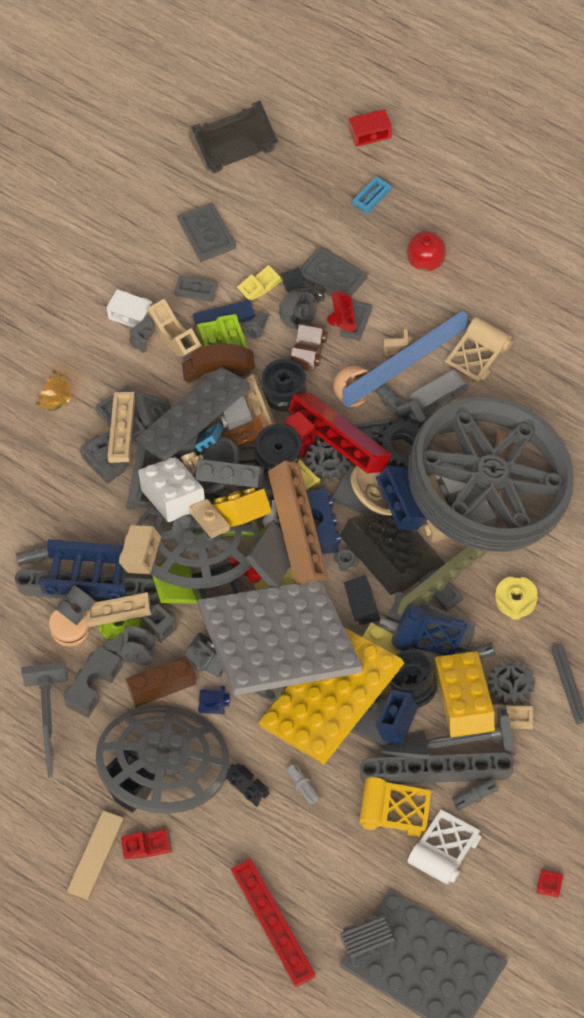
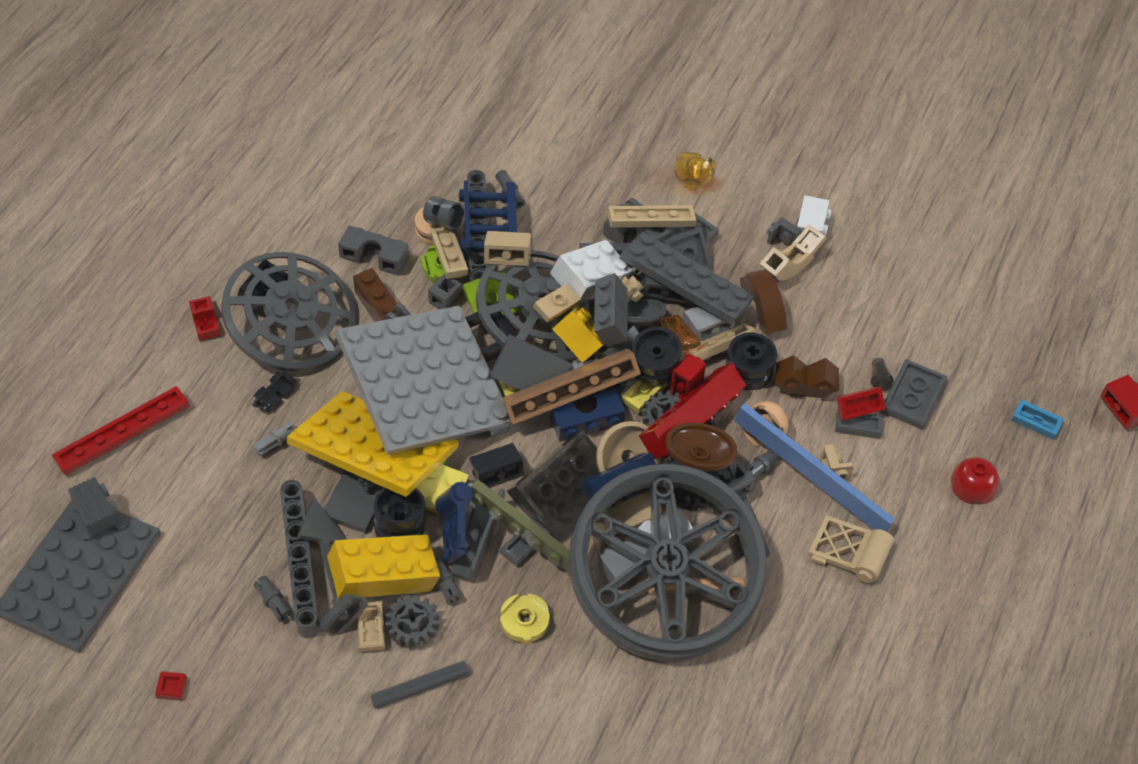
camera: 75 degrees right, 5 degrees down
dark grey piece [21,662,68,778] -> none
tan tile [67,811,124,900] -> none
dark grey hinge [104,626,156,665] -> none
dark grey plate [174,276,218,302] -> none
dark grey tile [177,203,236,262] -> none
clear smoke windscreen [188,100,278,174] -> none
dark blue tile [193,300,255,326] -> none
lime slope [195,314,248,349] -> none
dark azure tile [195,422,223,452] -> none
light yellow slope [237,265,282,301] -> none
dark grey cone [245,310,269,339] -> none
dark grey cylinder [279,290,316,330] -> none
black tile [280,267,306,292] -> none
dark grey plate [334,549,358,572] -> none
yellow piece [359,777,431,837] -> none
dark blue brick [376,690,418,744] -> none
white piece [408,809,482,885] -> none
light grey beam [409,370,468,415] -> none
none -> reddish brown dish [665,423,737,472]

